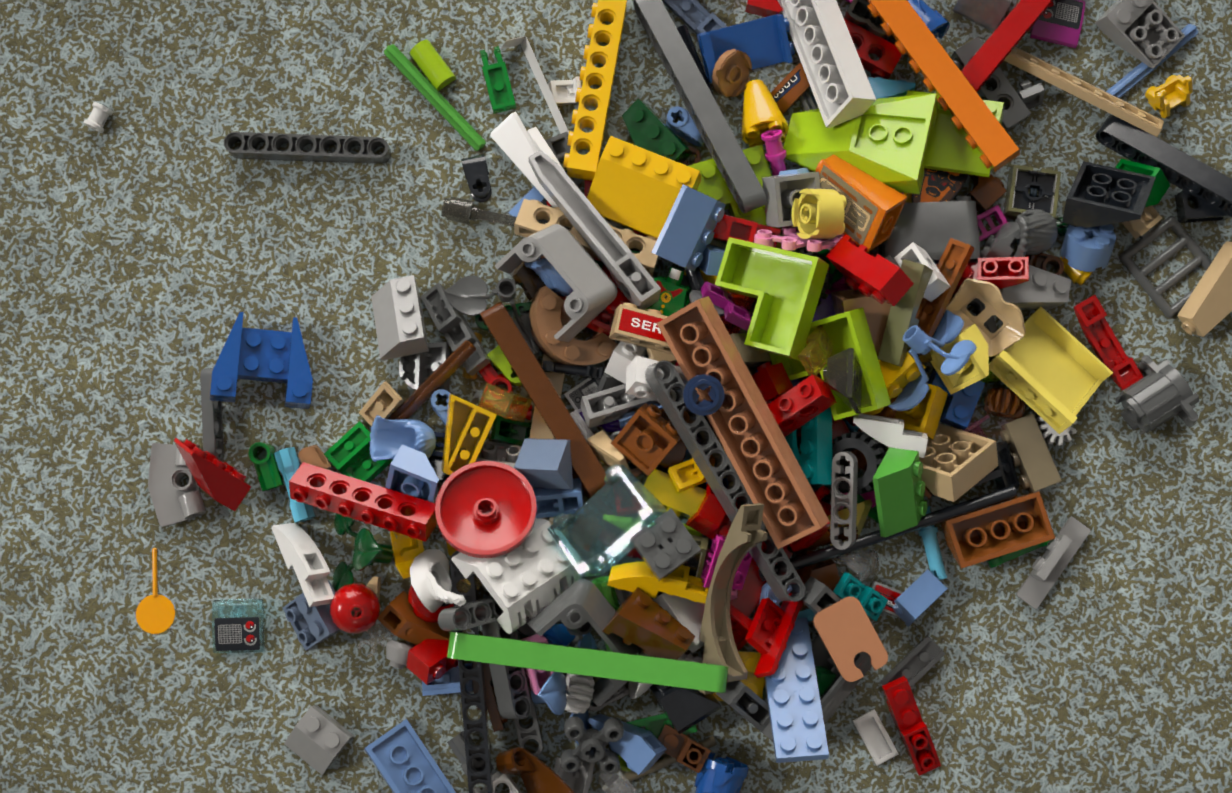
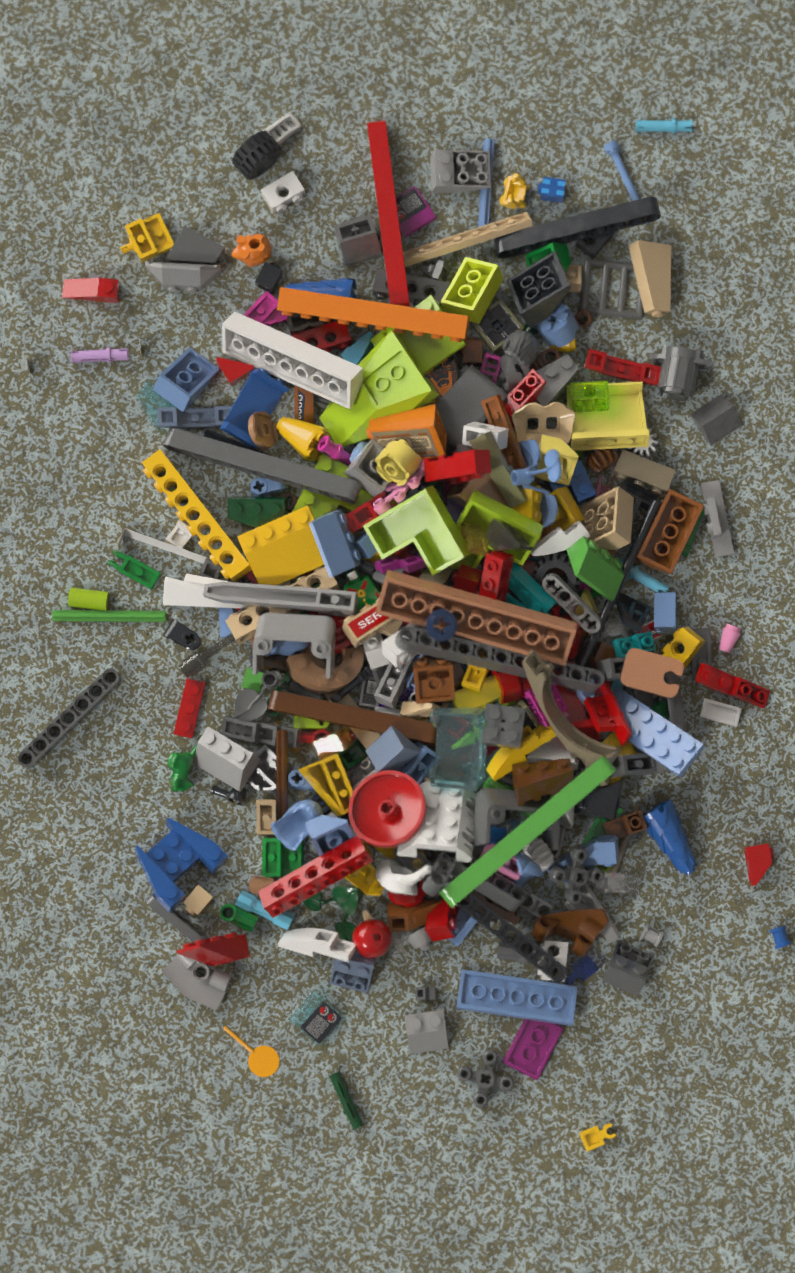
camera: 45 degrees left, 0 degrees up
none -> green animal [167,744,197,792]
none -> red plate [173,678,206,739]
none -> tan brick [183,885,214,915]
none -> black bar [210,785,247,806]
none -> bright green slope [241,668,264,693]
none -> dark green pin [329,1071,364,1130]
none -> dark grey piece [415,987,435,1000]
none -> neon yellow brick [441,257,504,323]
none -> blue brick [537,177,566,203]
none -> clear neon green brick [569,381,610,413]
none -> reddish brown bush [575,309,592,327]
none -> black wing [616,593,651,632]
none -> yellow brick [662,627,706,671]
none -> flat silver slope [690,395,742,446]
none -> bright pink cone [719,624,741,653]

